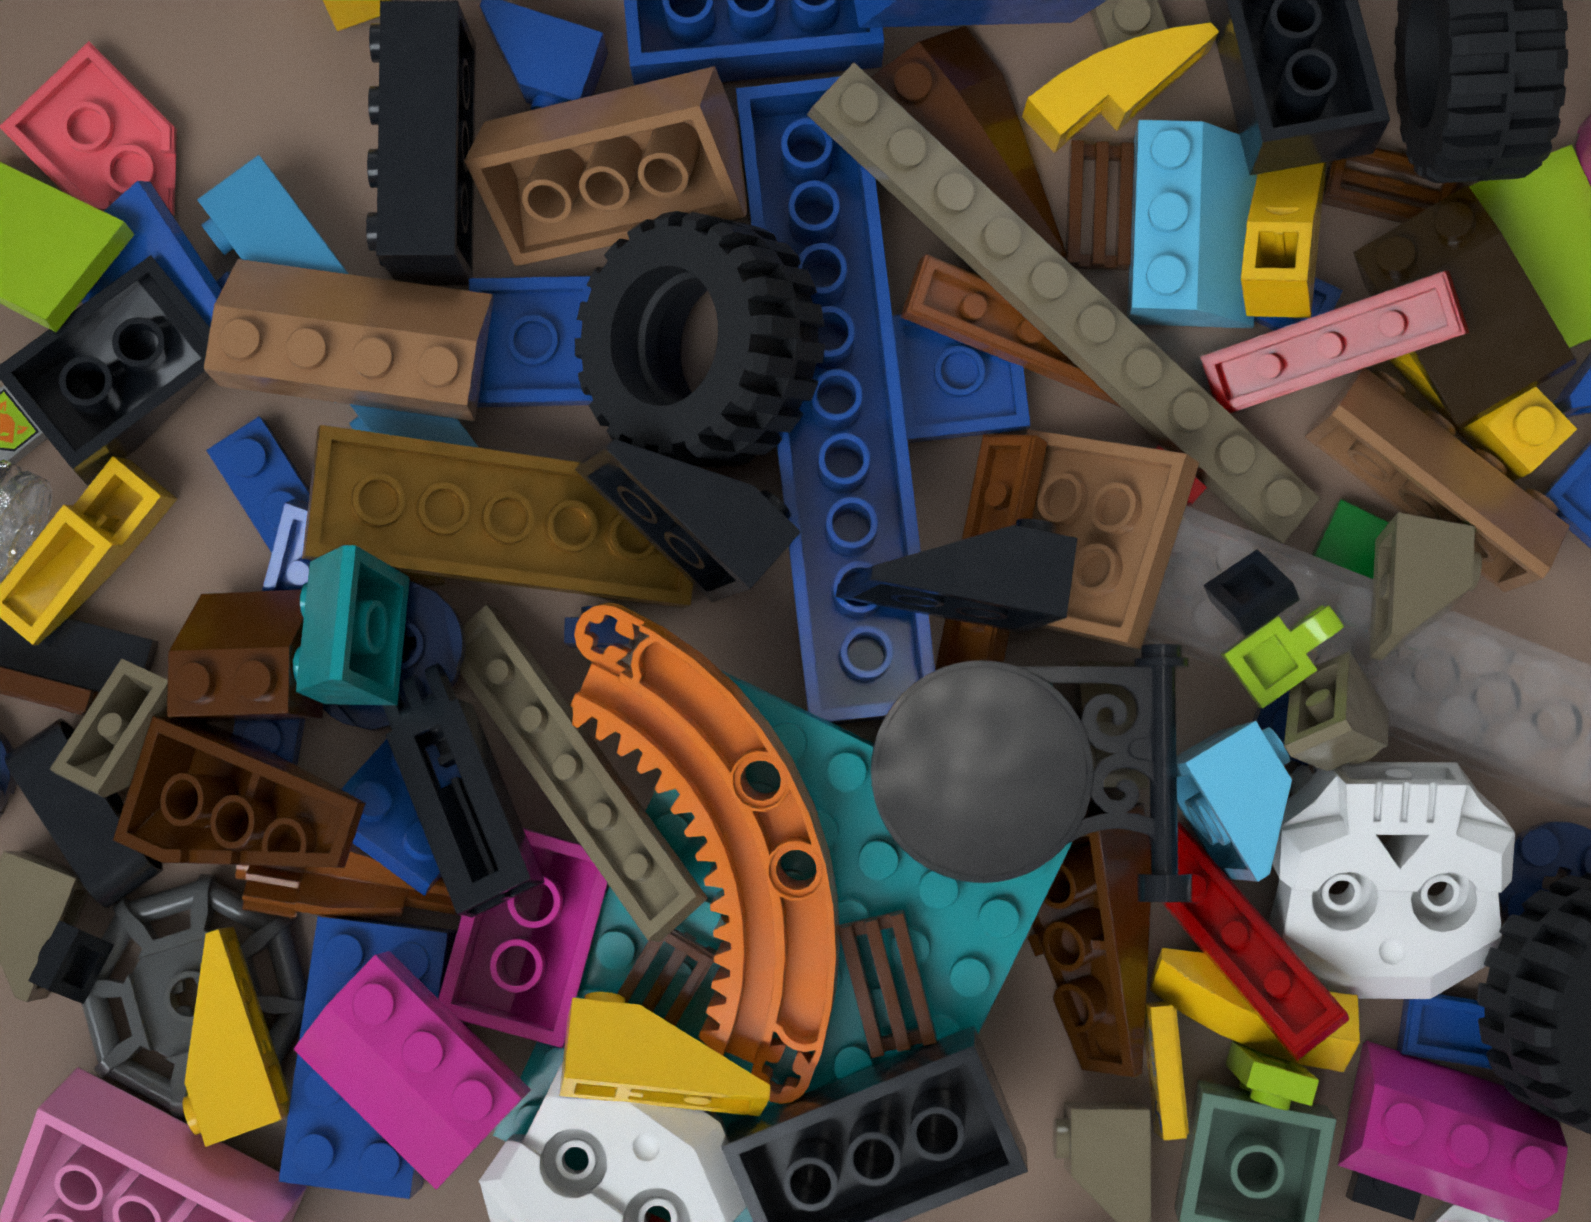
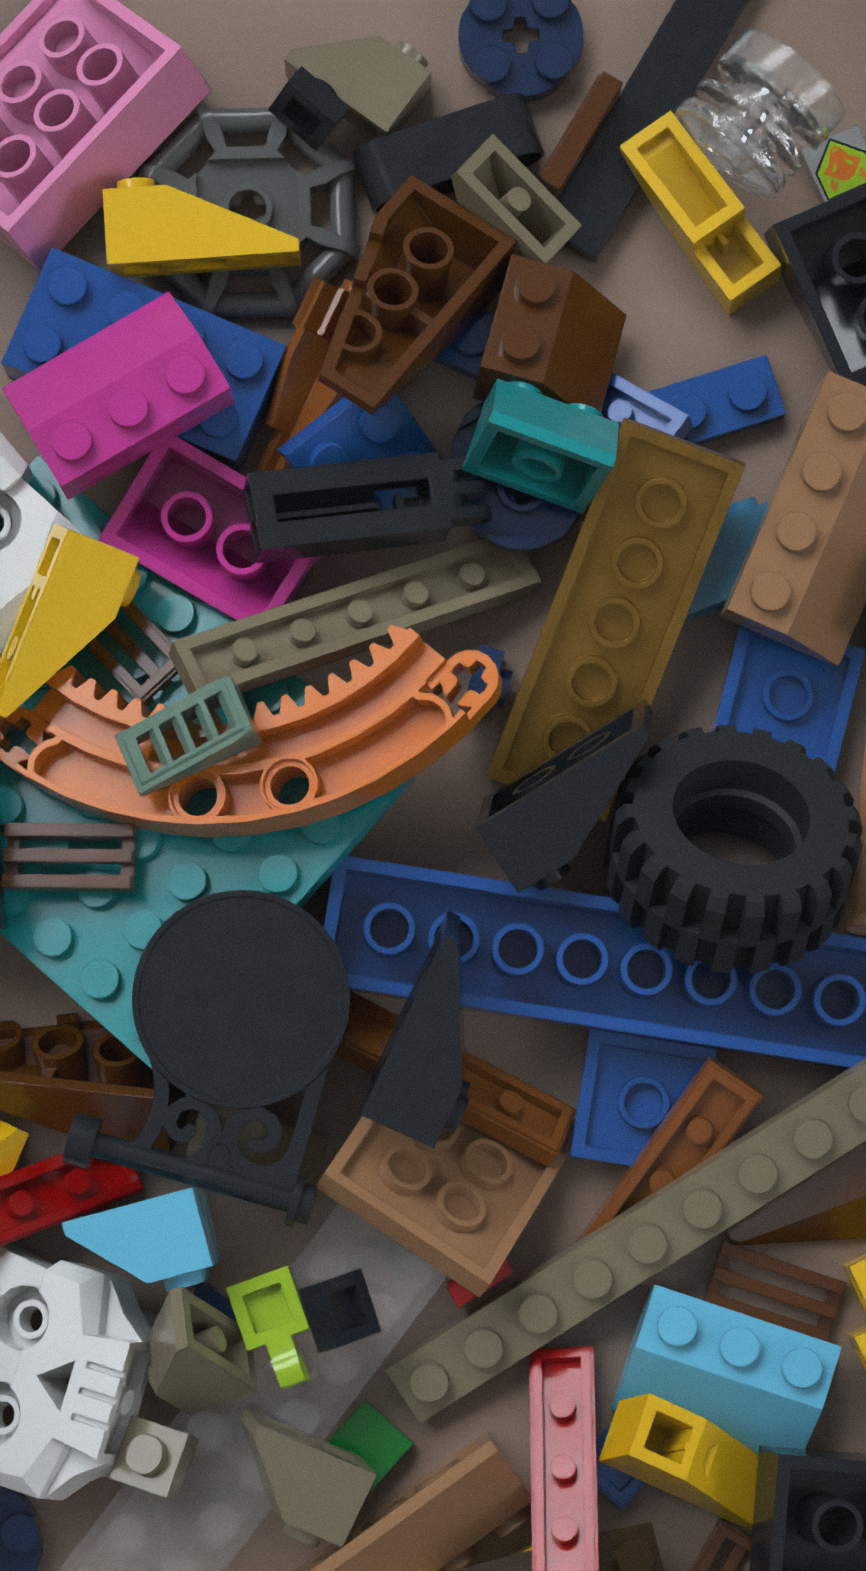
camera: 100 degrees right, 0 degrees up
none -> dark tan plate [109,1415,198,1502]
none -> sand green slope [115,675,262,797]

